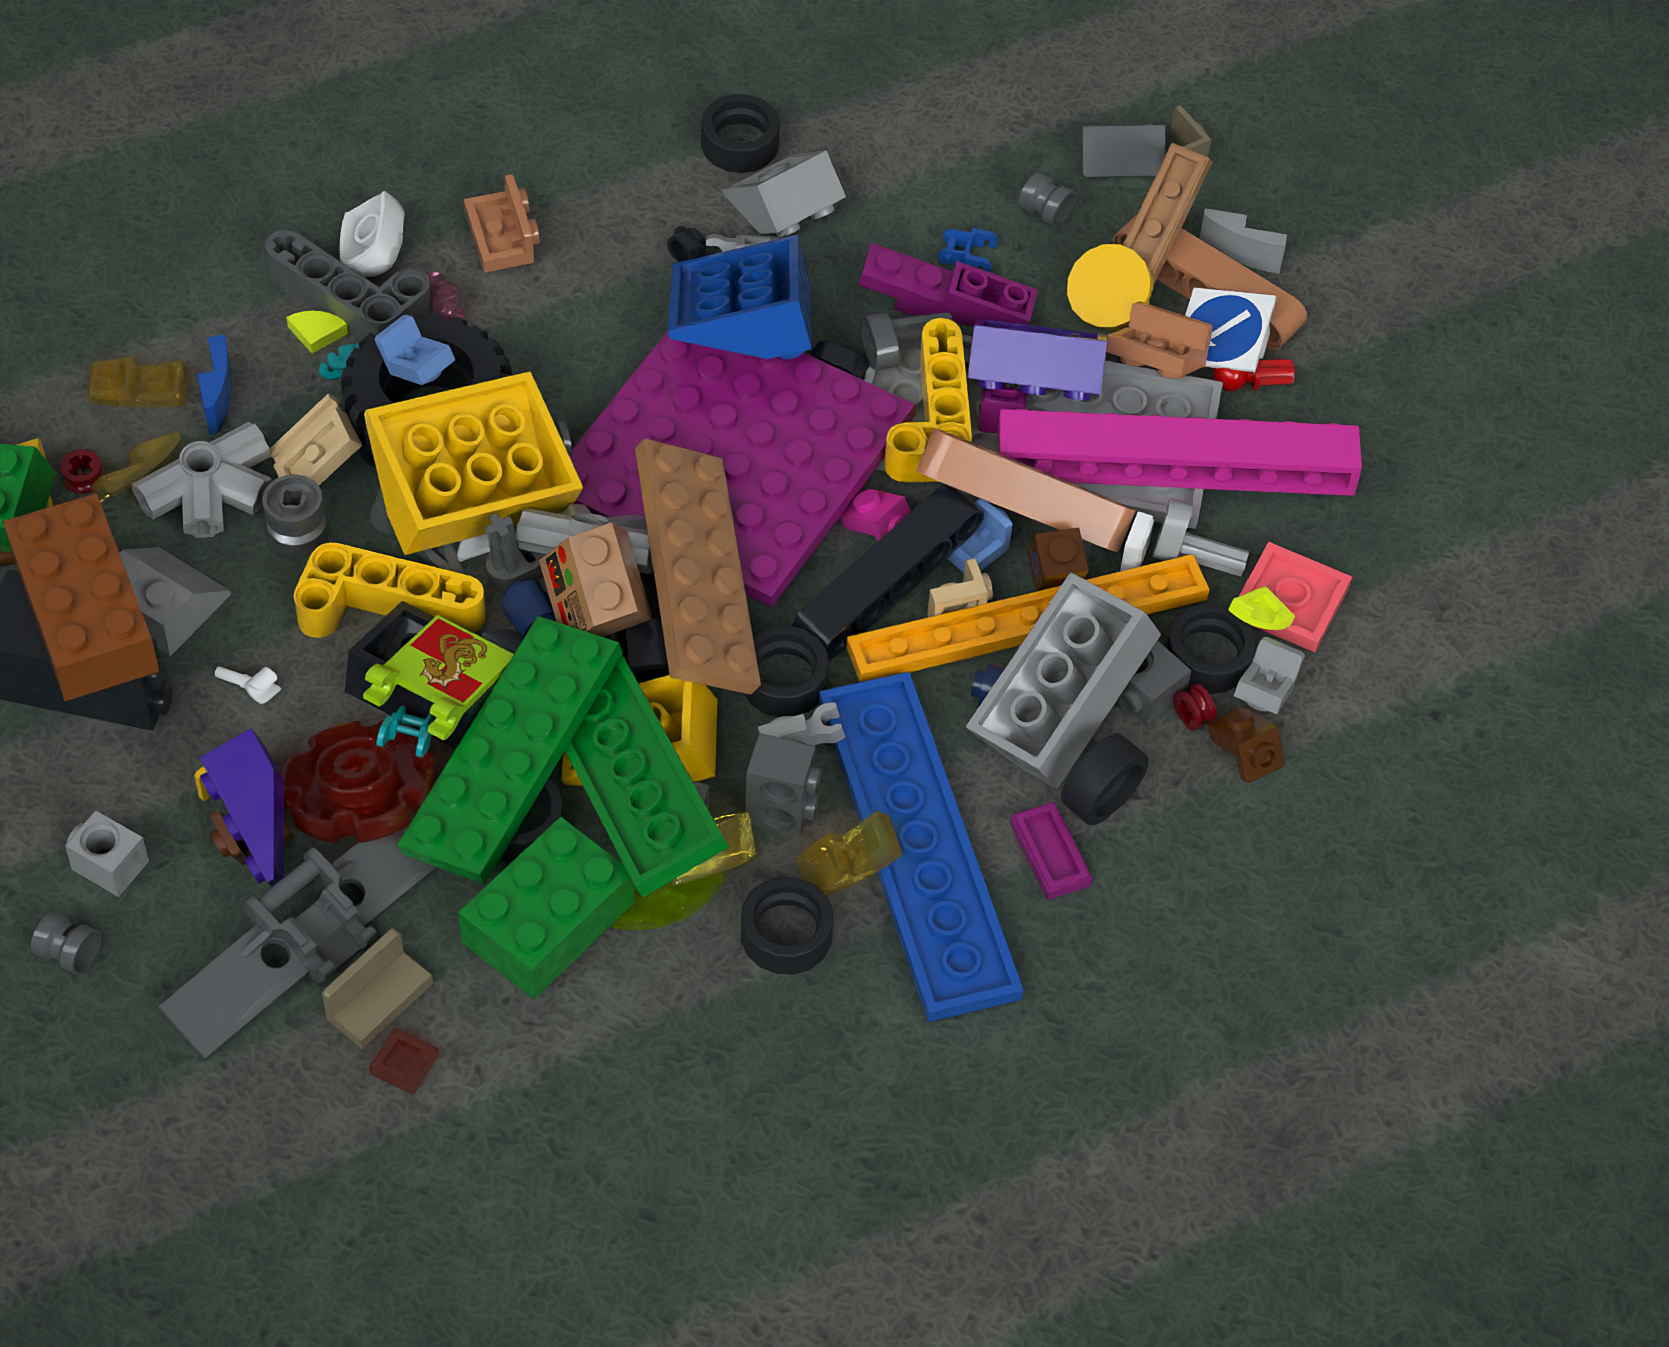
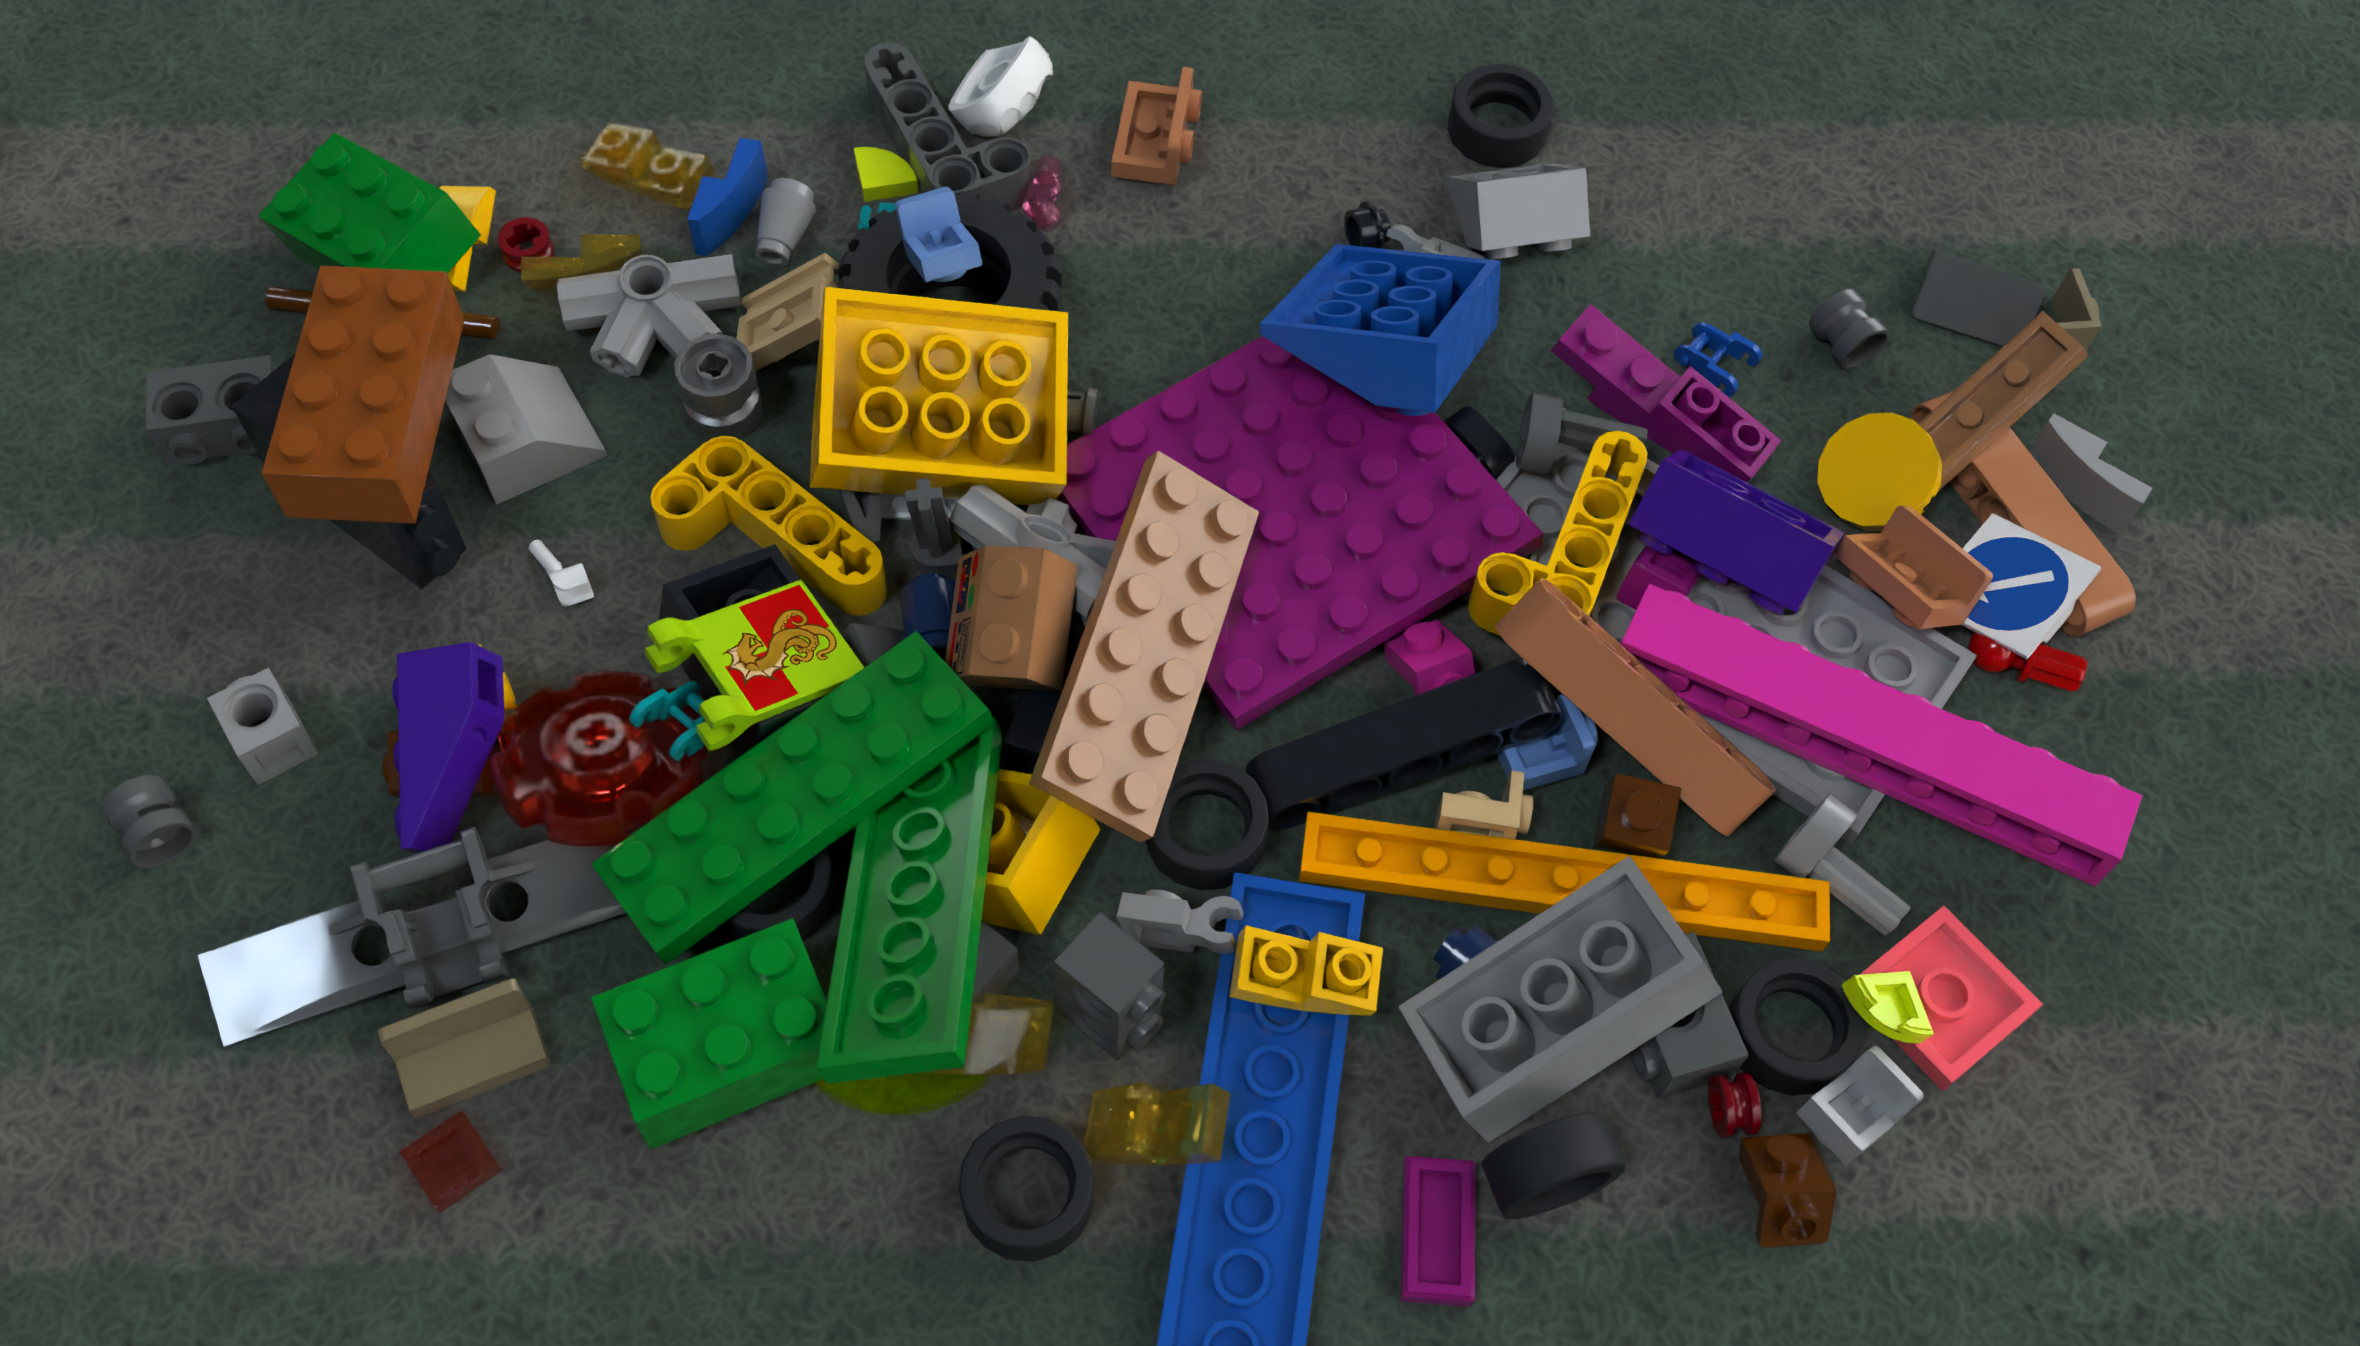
camera: 25 degrees right, 5 degrees up
white tile [1120,511,1154,571] -> none
none -> light grey cone [755,178,816,267]
none -> yellow slope [1229,925,1383,1016]

